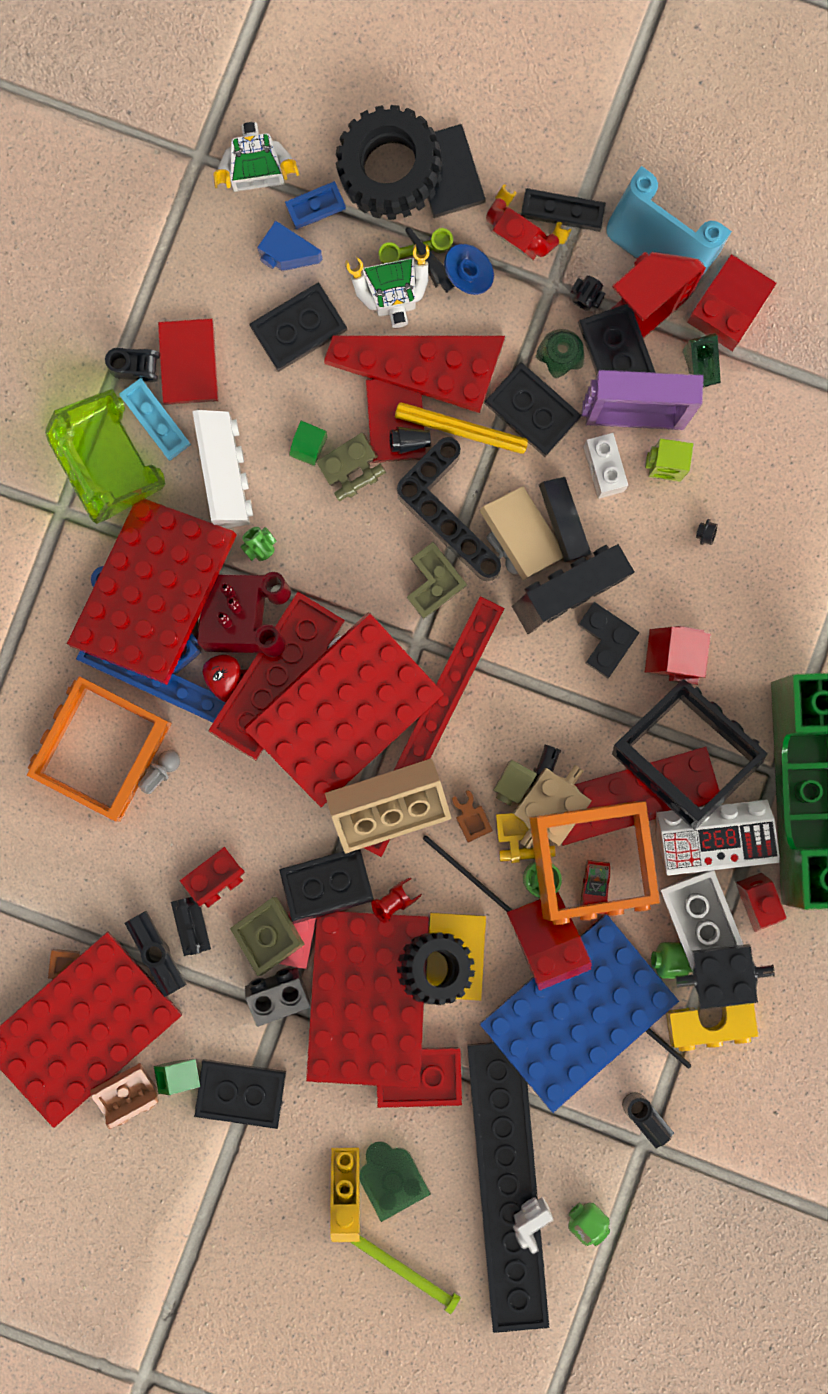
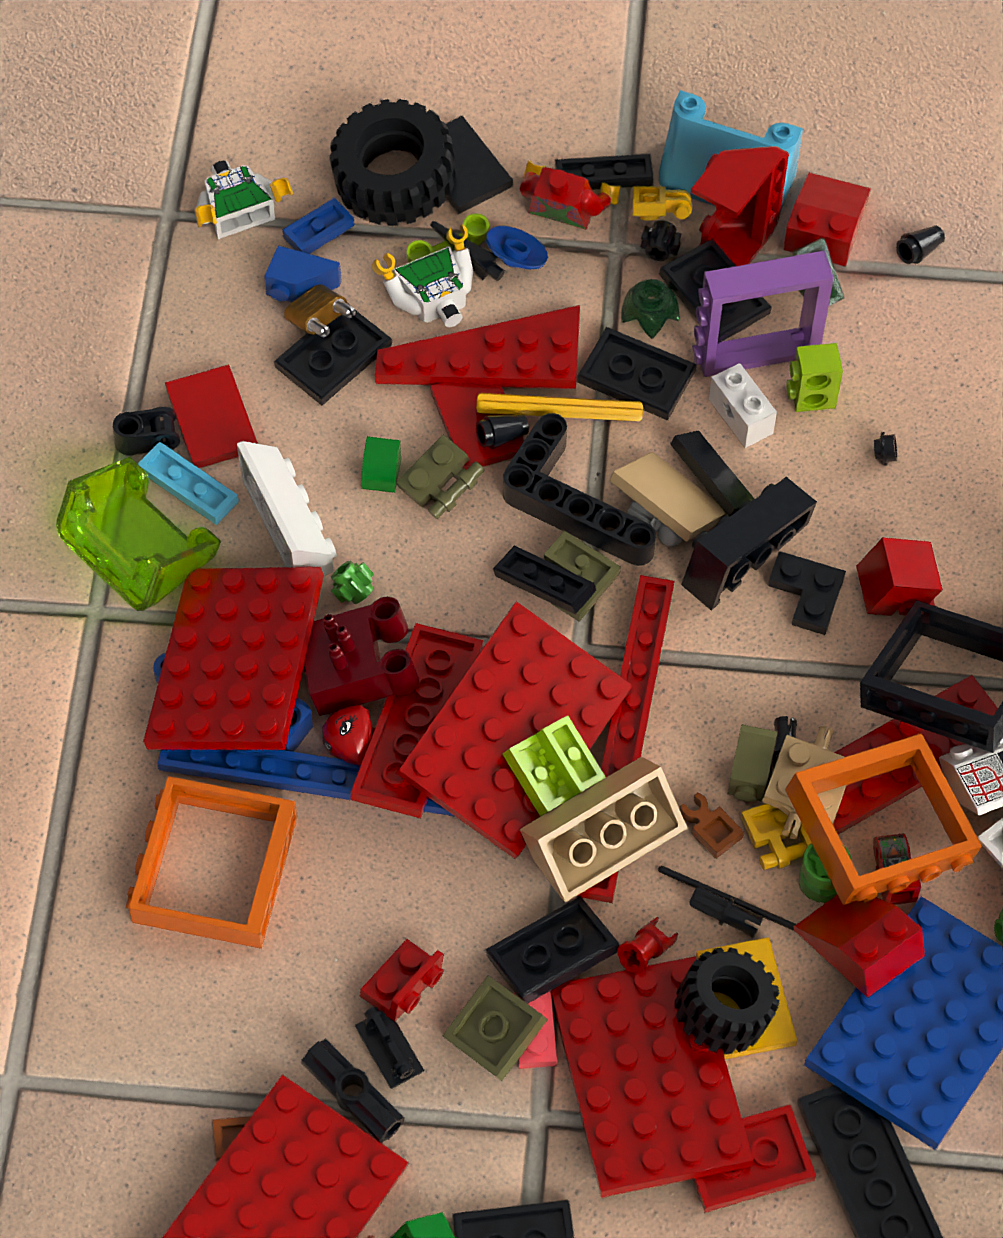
camera: 15 degrees left, 25 degrees down
light grey axle [138,750,180,794] -> none
black brick [245,967,310,1027] -> none
none -> pearl gold piece [284,284,355,337]
none -> black tile [493,545,597,615]
none -> lime slope [503,716,606,817]
none -> yellow plate [633,186,692,221]
none -> black axle [689,887,764,938]
none -> black cone [896,225,945,264]

